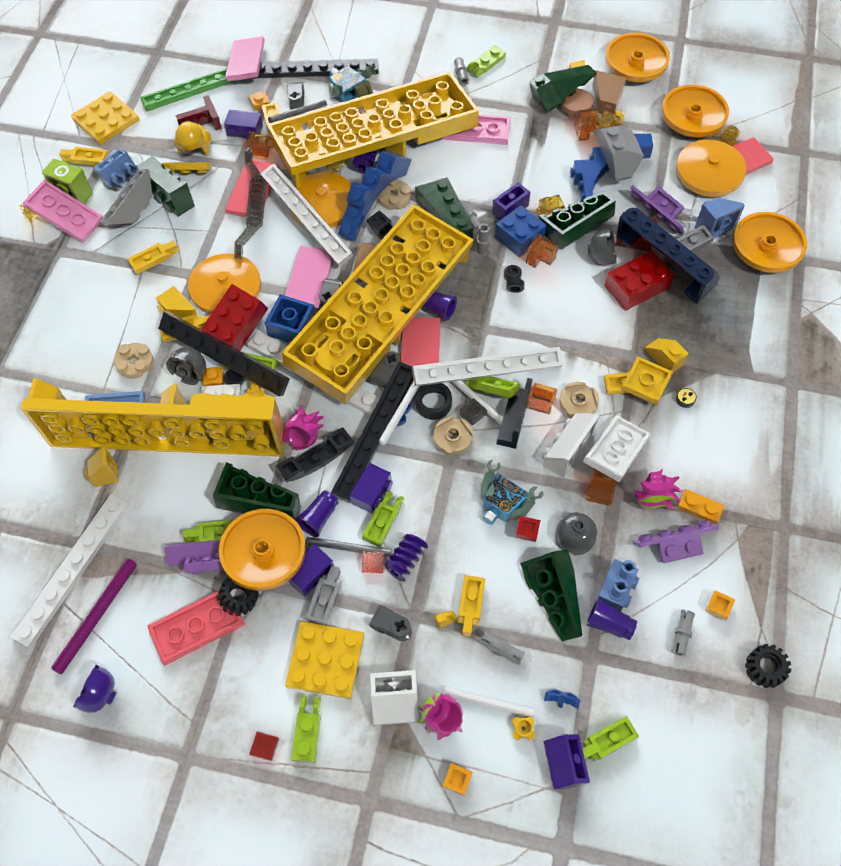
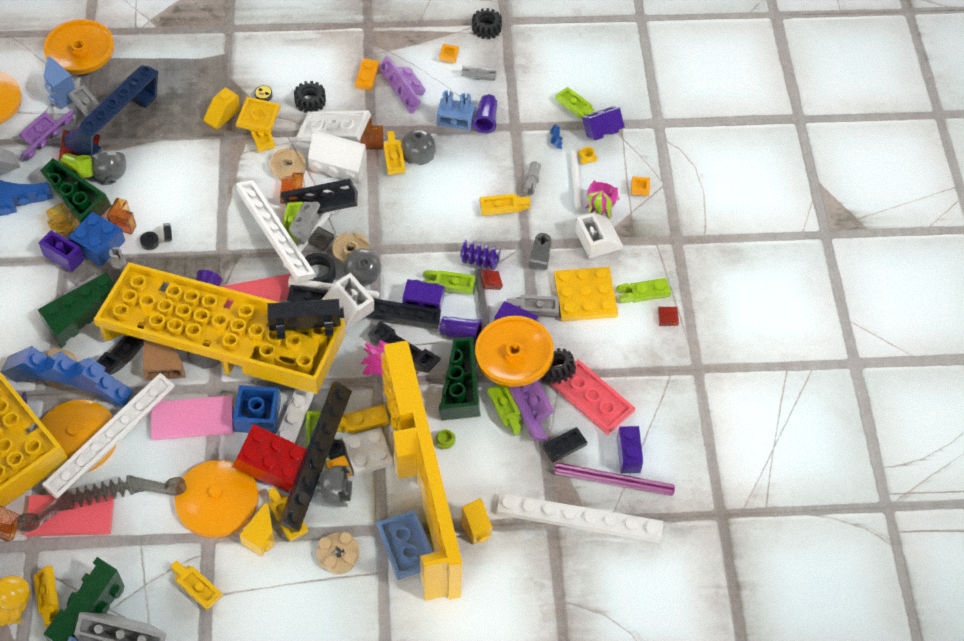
camera: 110 degrees left, 5 degrees down
dark purple cylinder [73,665,117,713] -> none
piece [319,278,344,308] -> none
yellow tile [435,611,458,629] -> none
torso [480,460,544,525] -> none
red tile [515,516,541,542] -> none
dark green wedge [520,549,583,642] -> none
red brick [604,250,674,311] -> none
dark pink hair [634,469,682,510] -> none
none -> lime piece [59,153,93,178]
none -> black brick [267,299,344,339]
none -> light grey bracket [289,202,320,244]
none -> black tyre [294,81,326,113]
none -> white slope [322,273,374,330]
none -> dark grey cylinder [343,248,381,287]
none -> yellow hinge [383,131,405,175]
none -> lime plate [435,429,456,449]
none -> black plate [542,427,588,463]
none -> dark purple brick [617,426,643,474]

